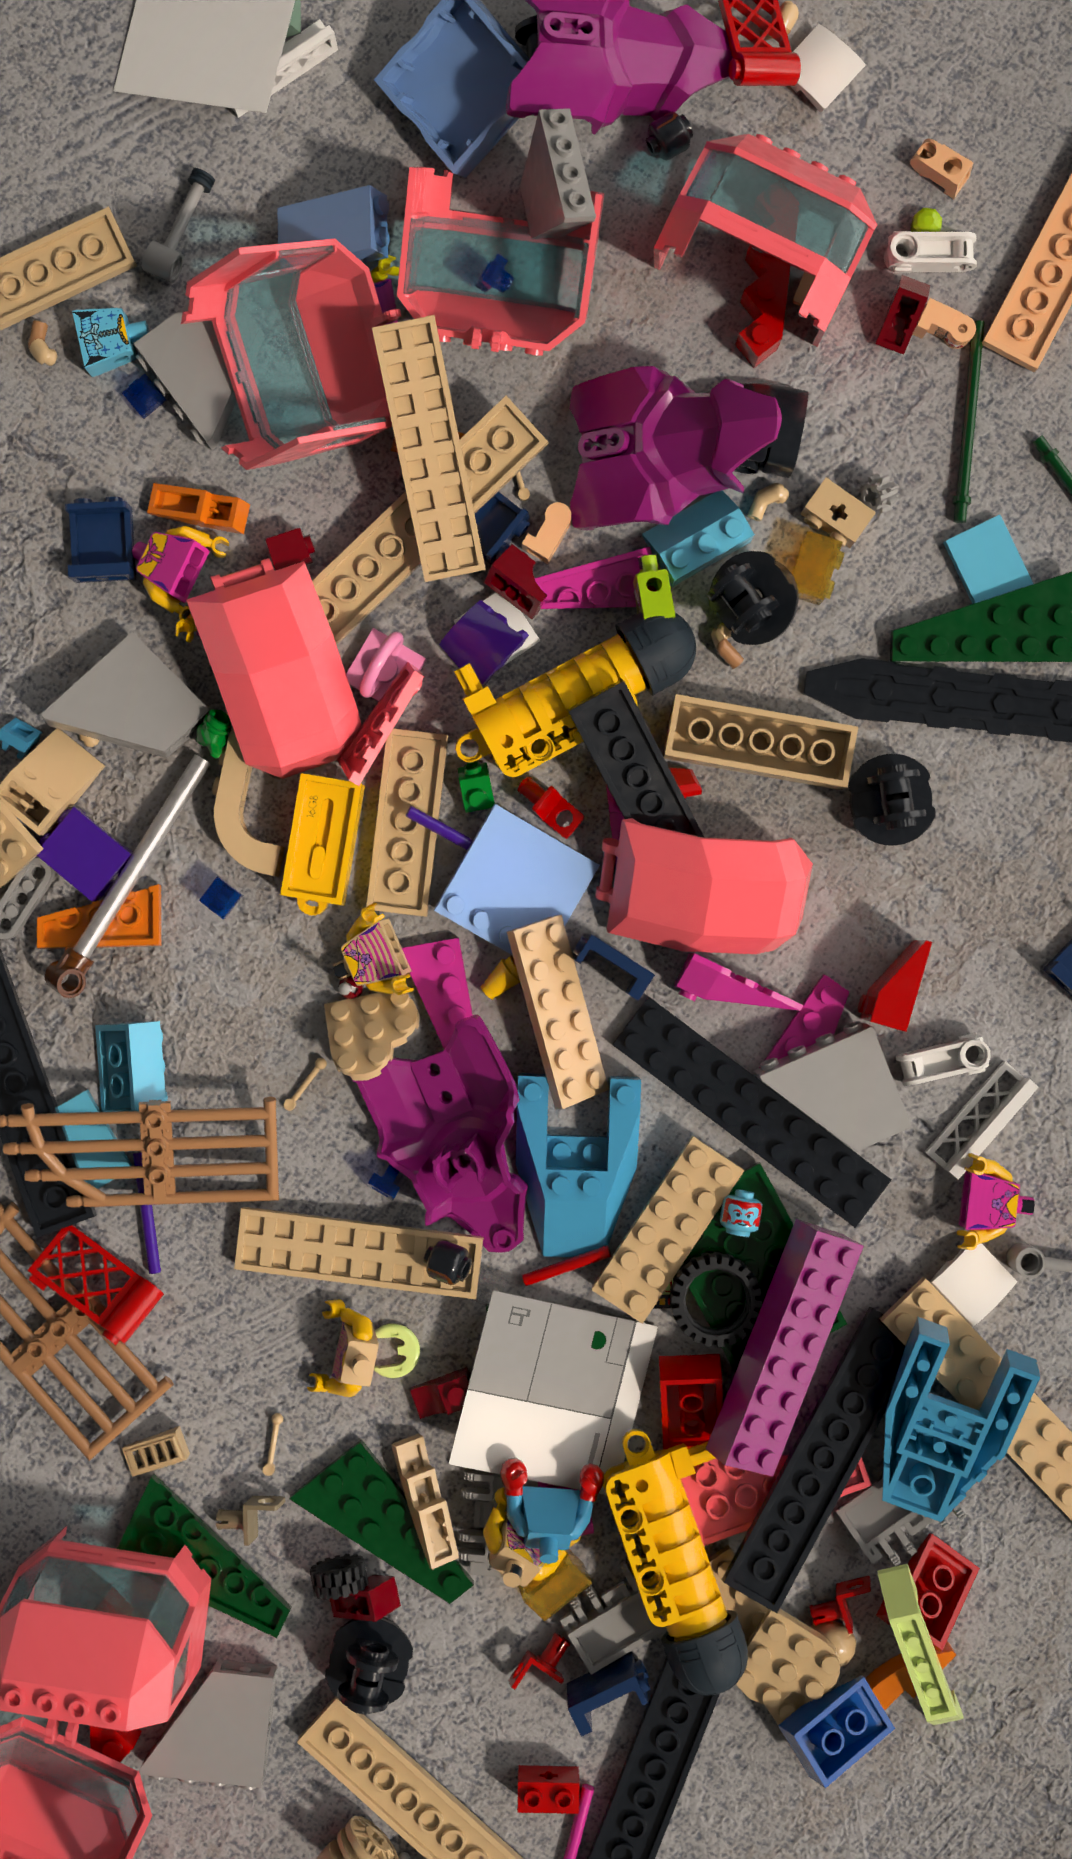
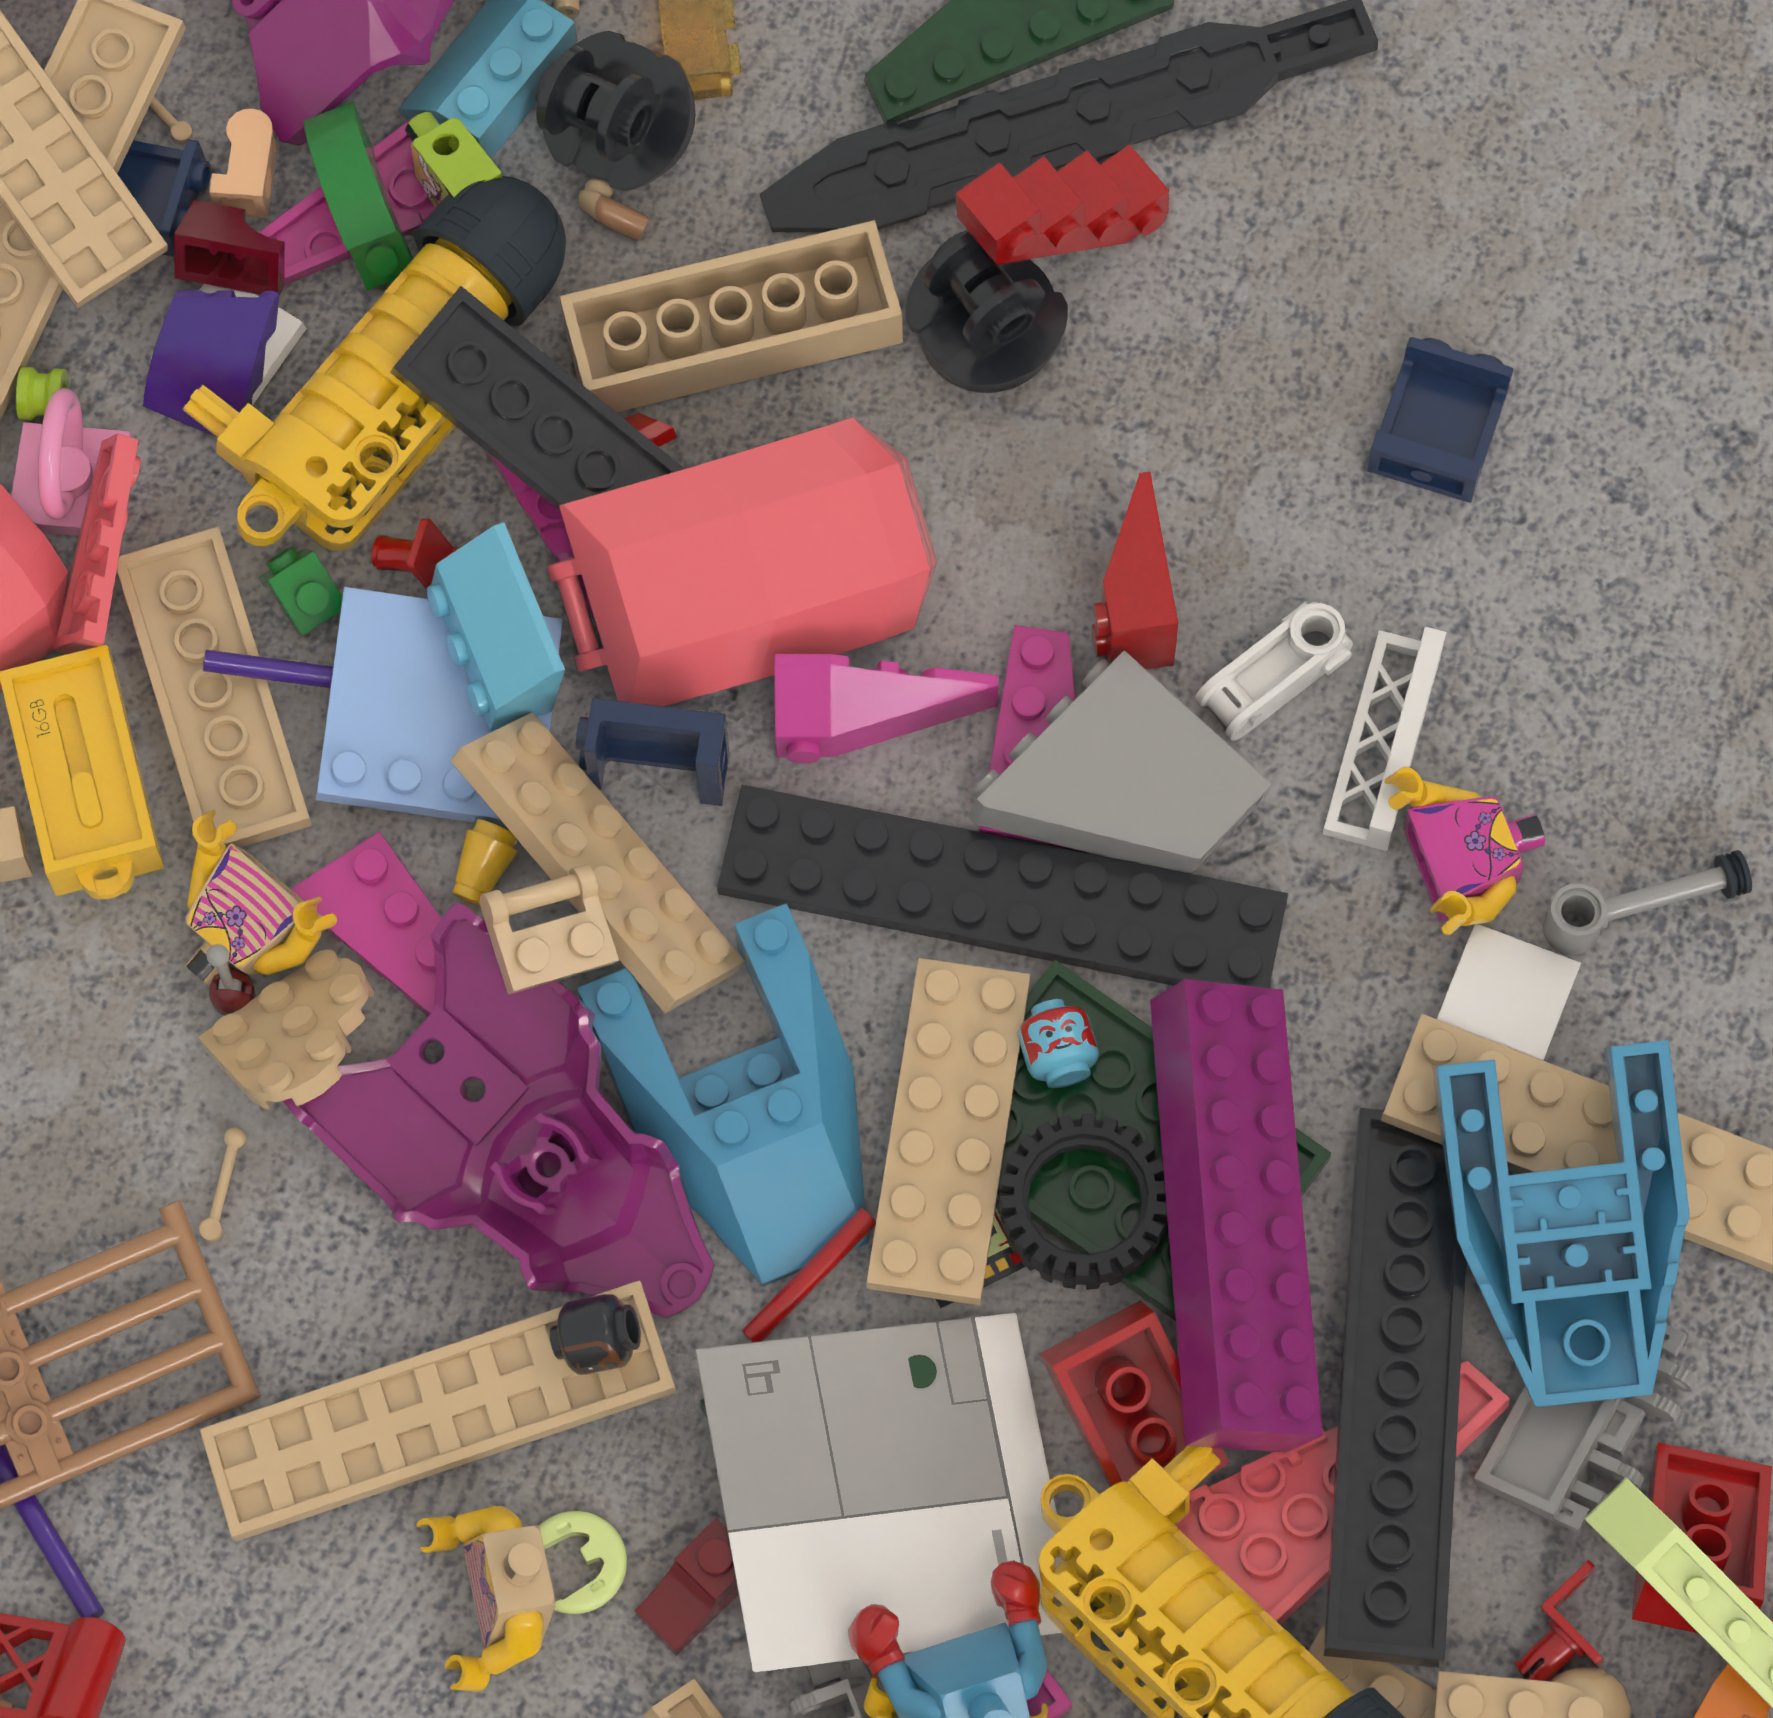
camera: 20 degrees left, 20 degrees down
clear blue tile [367,1164,400,1201] -> none
none -> lime wheel [16,367,69,421]
none -> green arch [304,102,413,291]
none -> medium azure slope [427,523,565,731]
none -> tan plate [480,864,619,995]
none -> red brick [956,144,1169,265]

